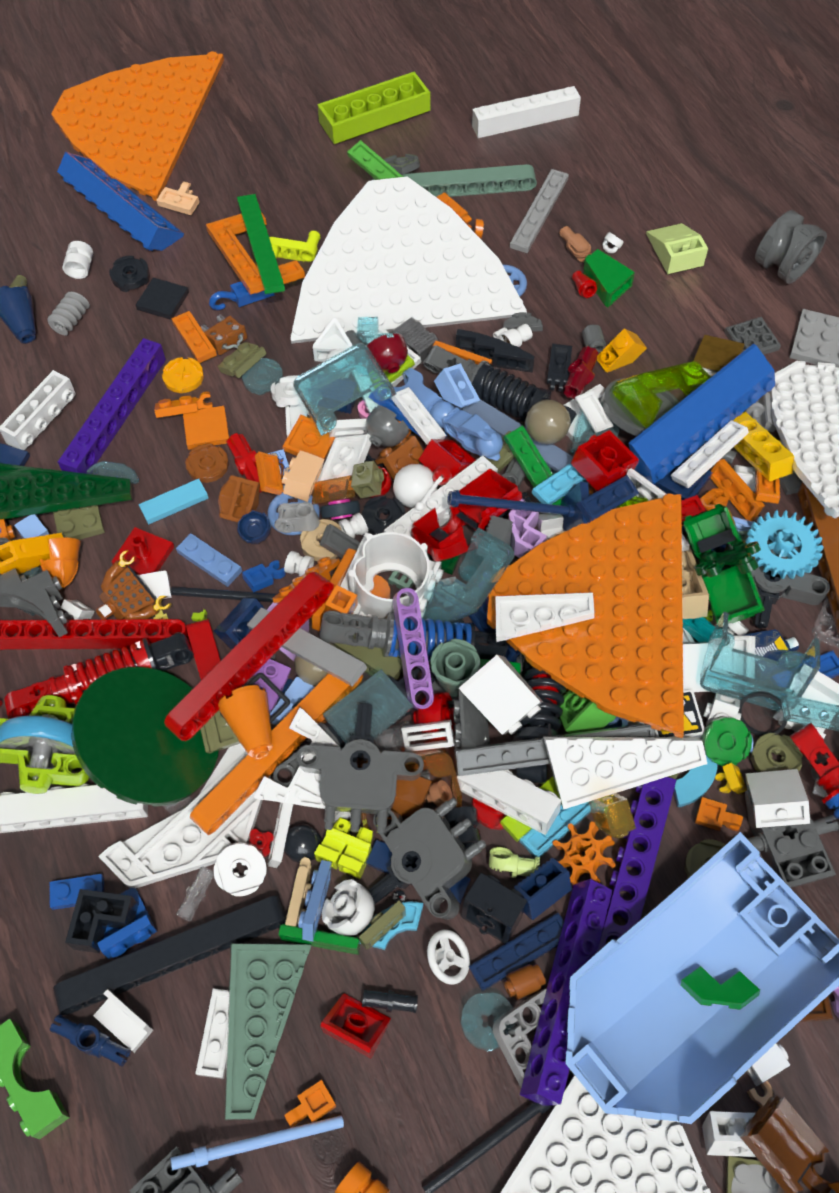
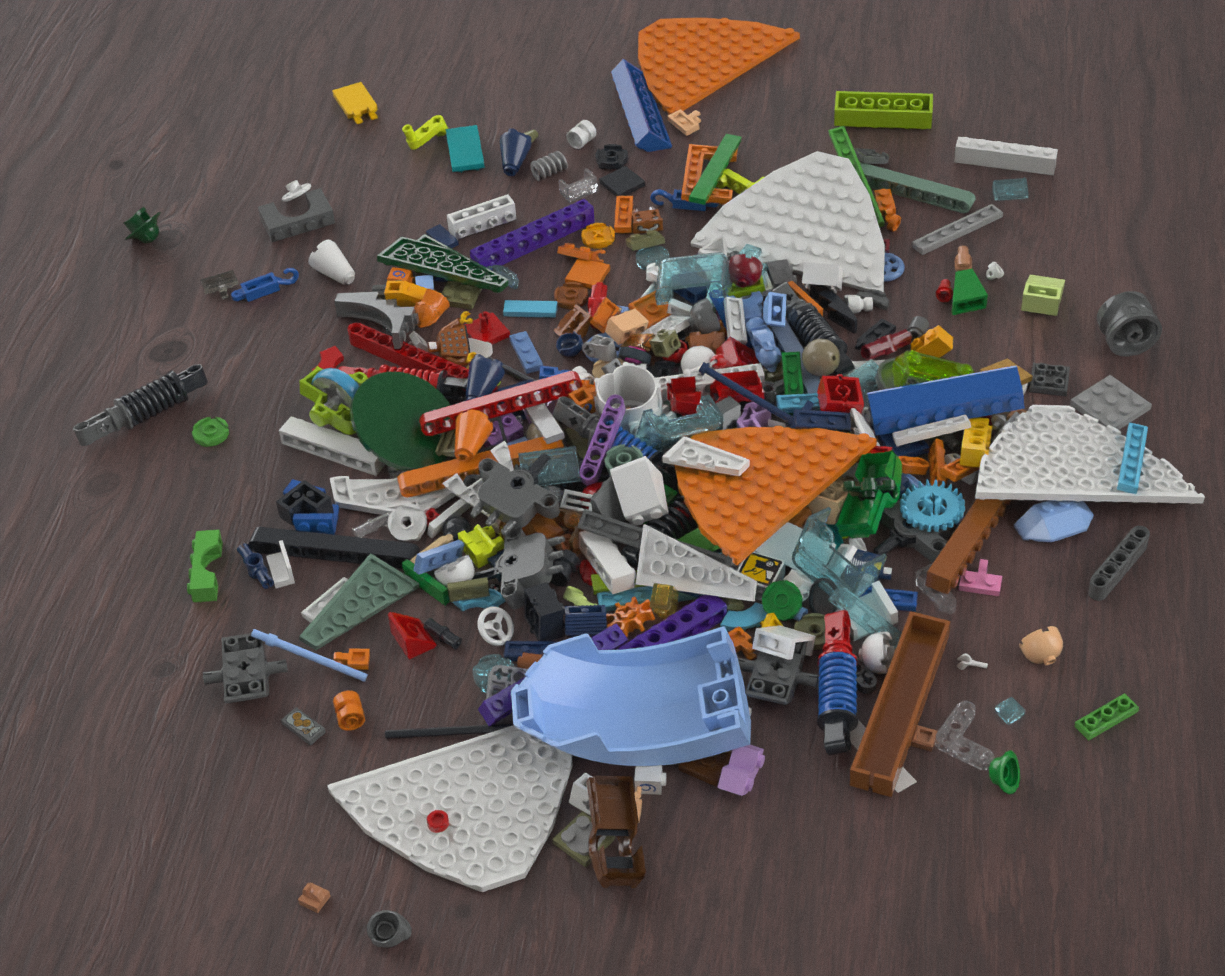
camera: 35 degrees right, 15 degrees down
white tile [575,391,613,433] -> none
green tile [680,966,760,1010] -> none
none -> dark blue cone [466,354,505,401]
none -> clear panel [559,168,598,203]
none -> white container [802,262,844,294]
none -> clear light blue slope [992,178,1029,200]

